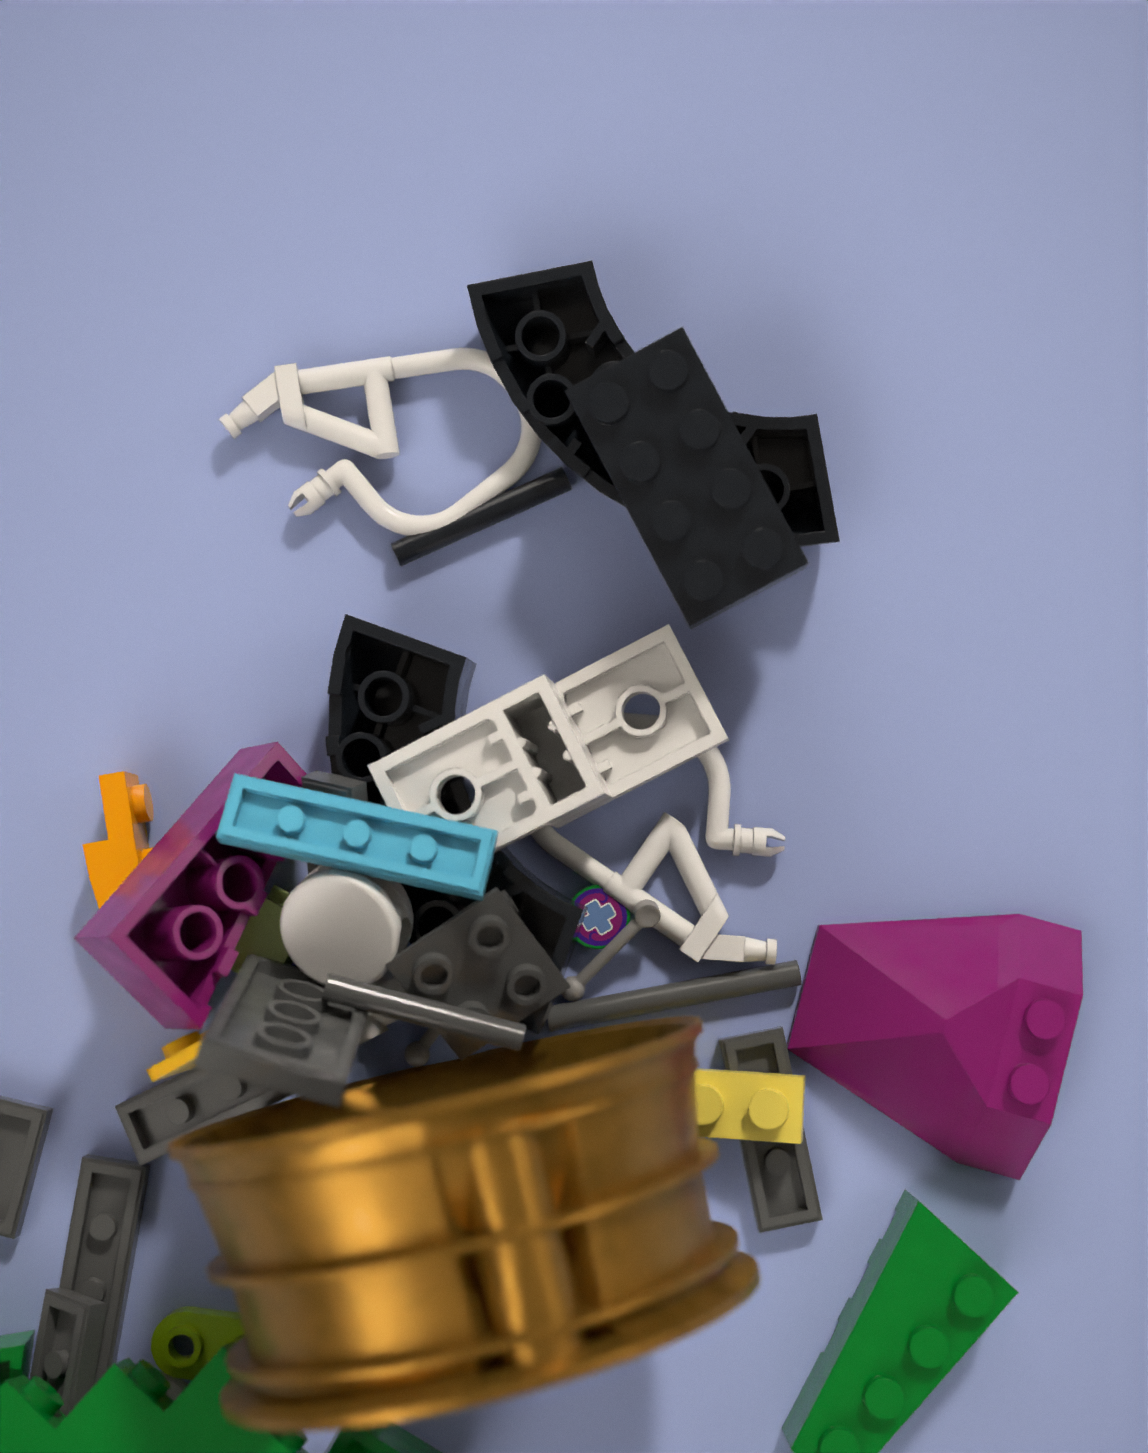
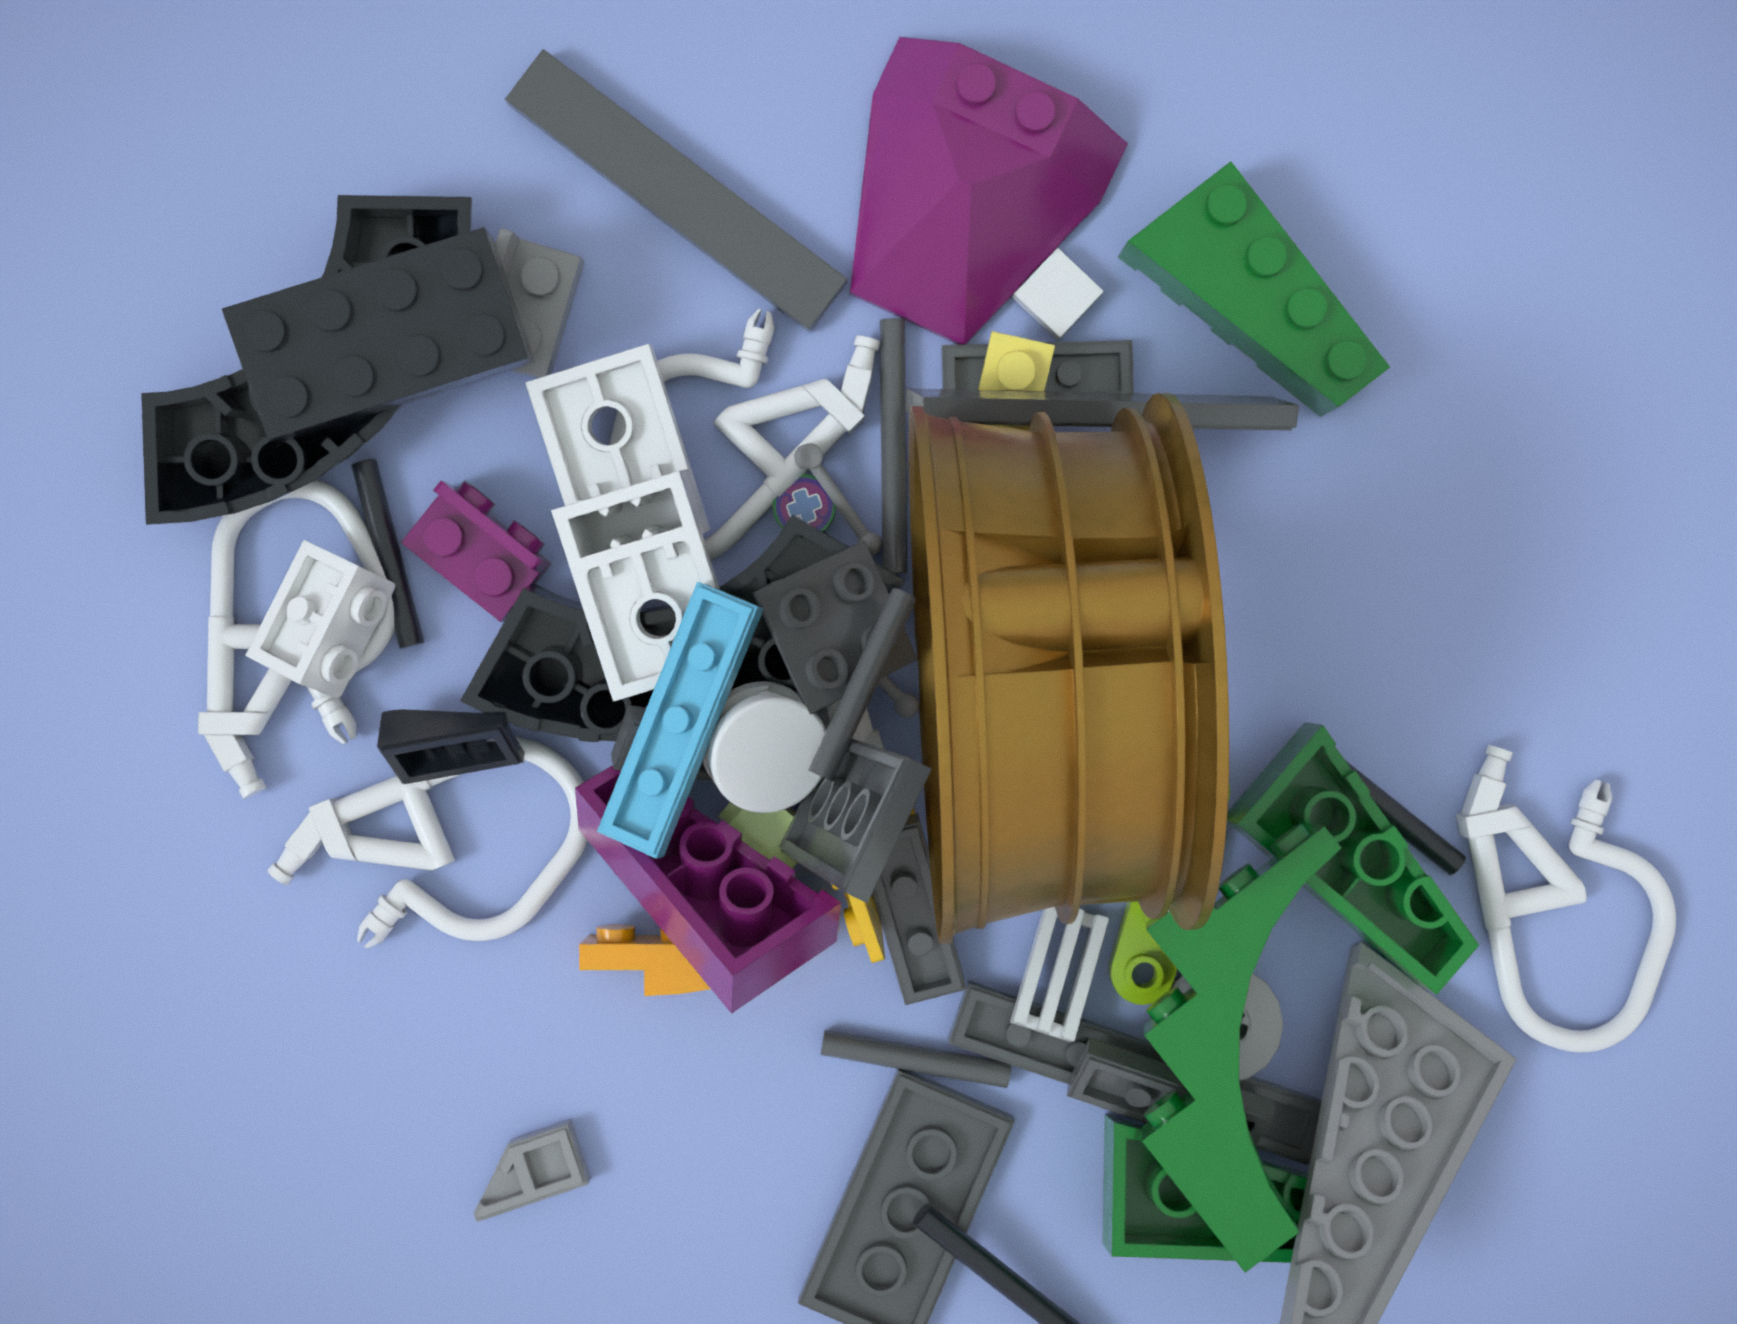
camera: 75 degrees left, 5 degrees up
none -> white bracket [245,540,395,698]
none -> white piece [267,737,588,948]
none -> black slope [377,709,525,784]
none -> magenta bracket [401,480,552,622]
none -> light grey bracket [495,228,584,379]
none -> dark grey tile [505,49,847,333]
none -> dark grey bar [820,1030,1011,1088]
none -> dark grey tile [905,388,1299,430]
none -> white tile [1010,907,1109,1042]
none -> white tile [1013,248,1104,341]

